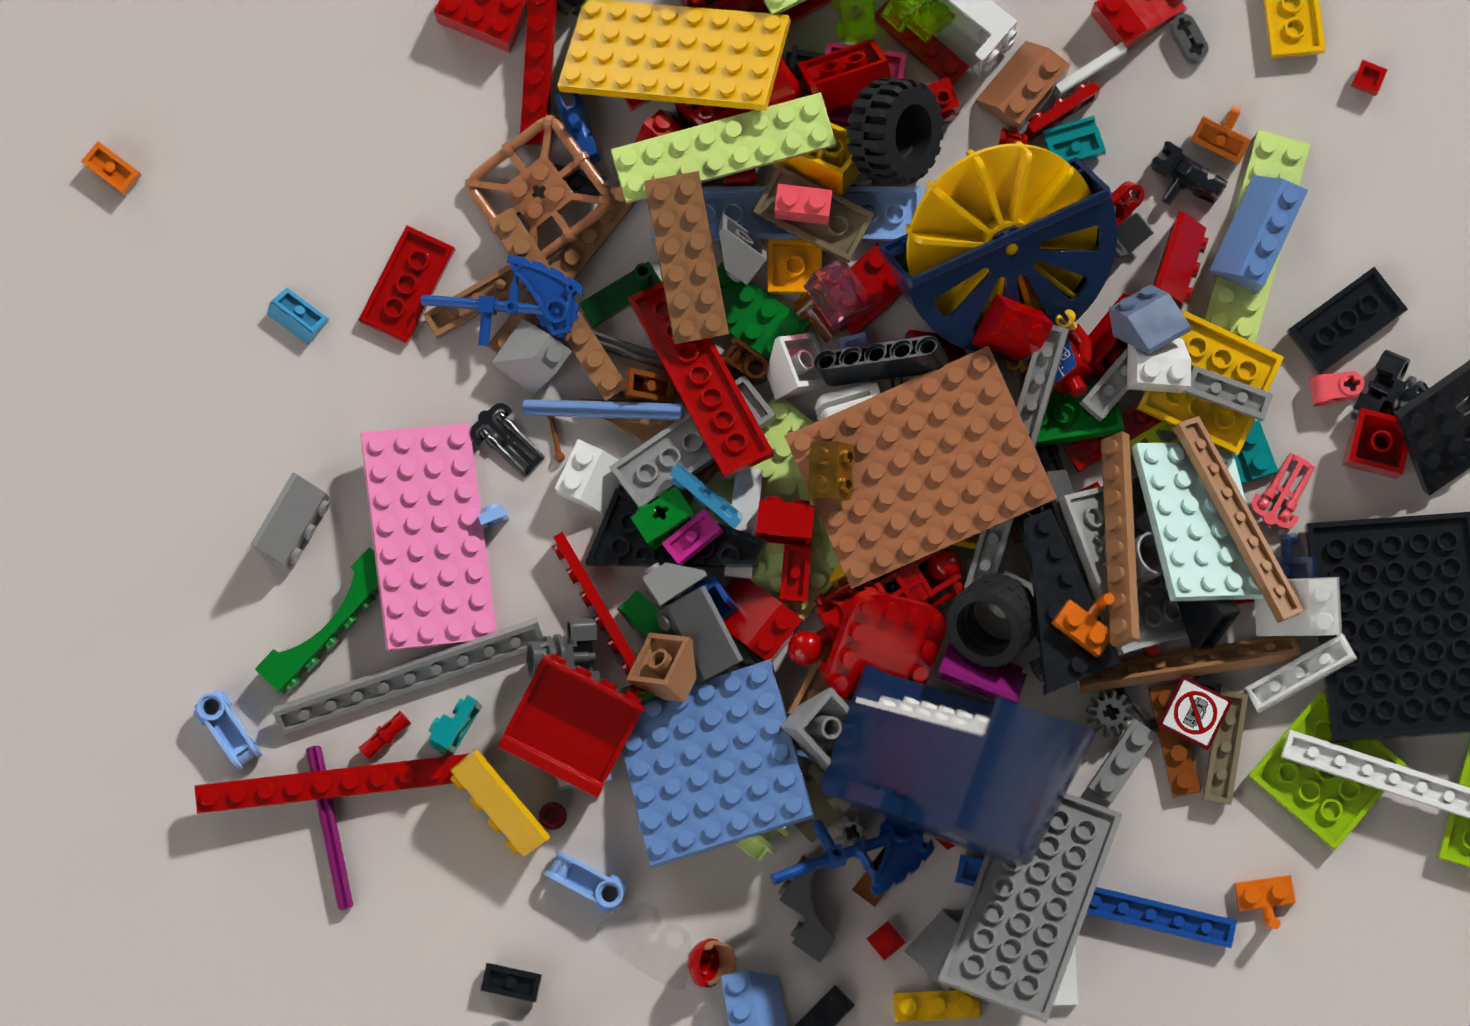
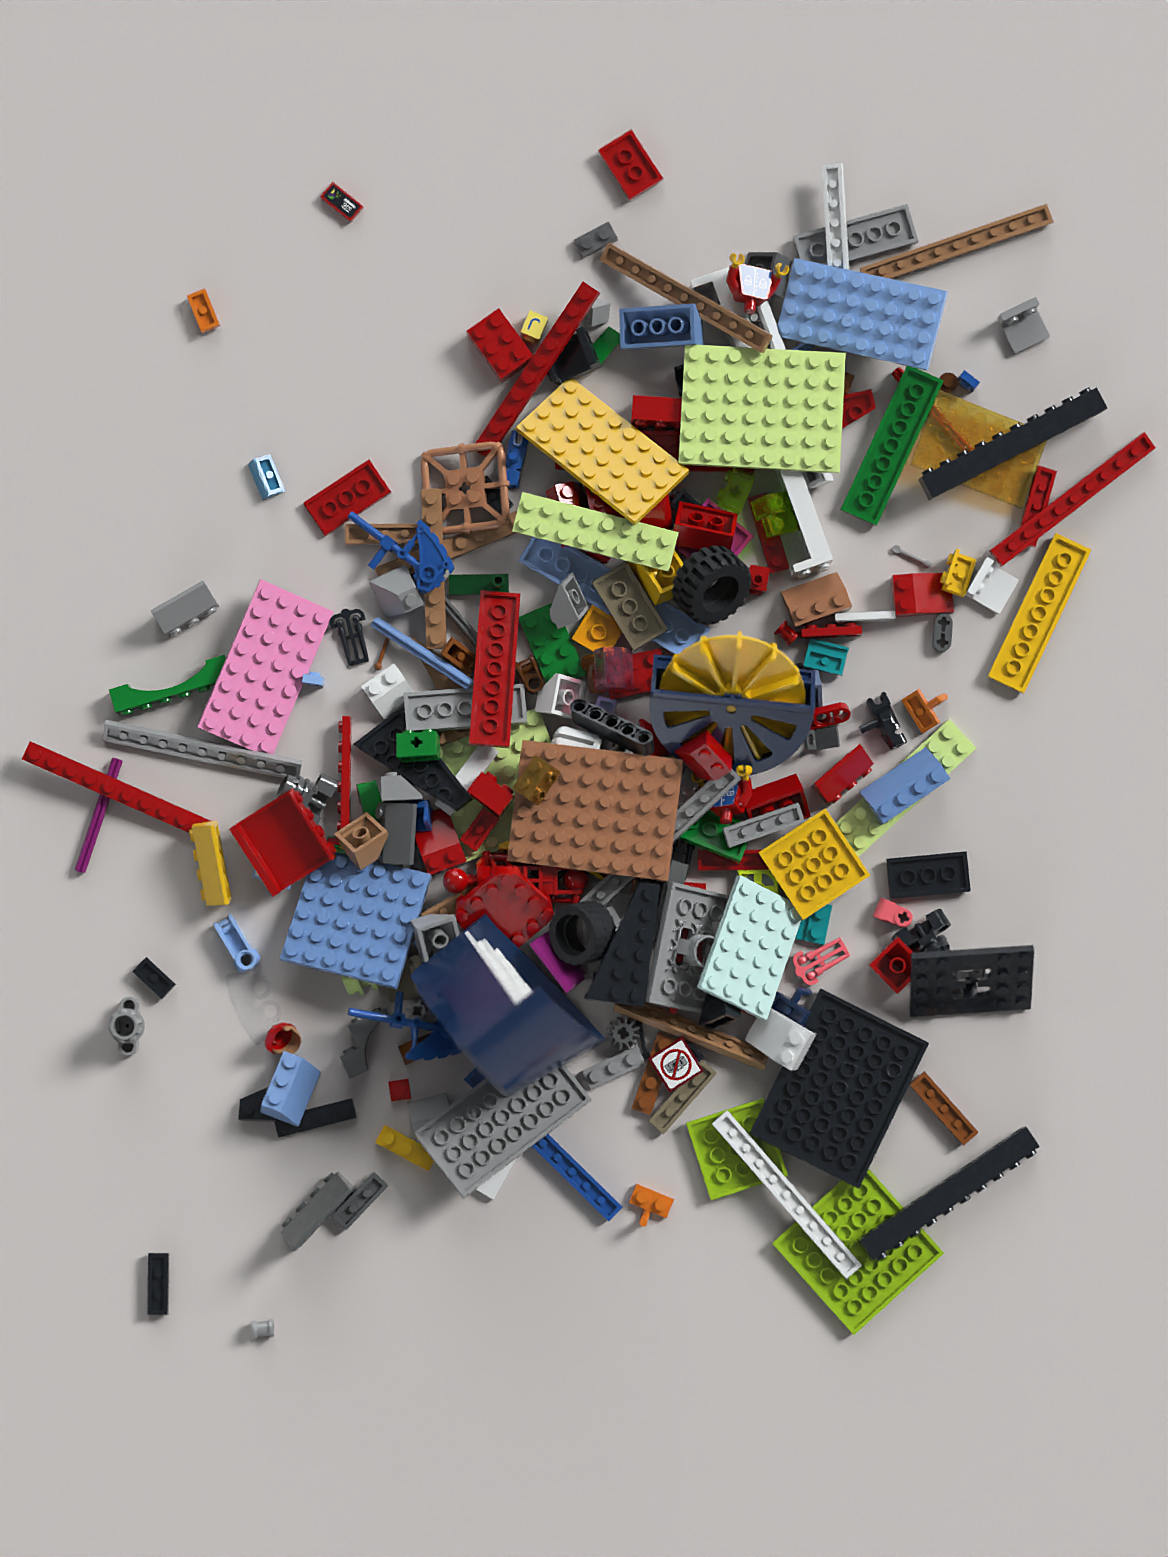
camera: 25 degrees right, 5 degrees up
light blue piece [193,690,263,771] -> none
red pin [358,711,412,761] -> none
teal plate [428,695,482,755] -> none
dark red plate [539,802,567,830] -> none
medium nougat plate [644,171,729,344] -> none
dark pink plate [662,509,724,566] -> none
dark azure wing [669,462,742,529] -> none
coral brick [774,184,832,225] -> none
orange plate [1051,593,1114,658] -> none
medium nougat plate [1101,431,1140,648] -> none
sand blue slope [1109,285,1191,354] -> none
white slope [1127,338,1191,393] -> none
medium nougat plate [1173,416,1304,623] -> none
light grey plate [1184,365,1273,422] -> none
white tile [1245,634,1357,713] -> none
red plate [1351,59,1388,96] -> none

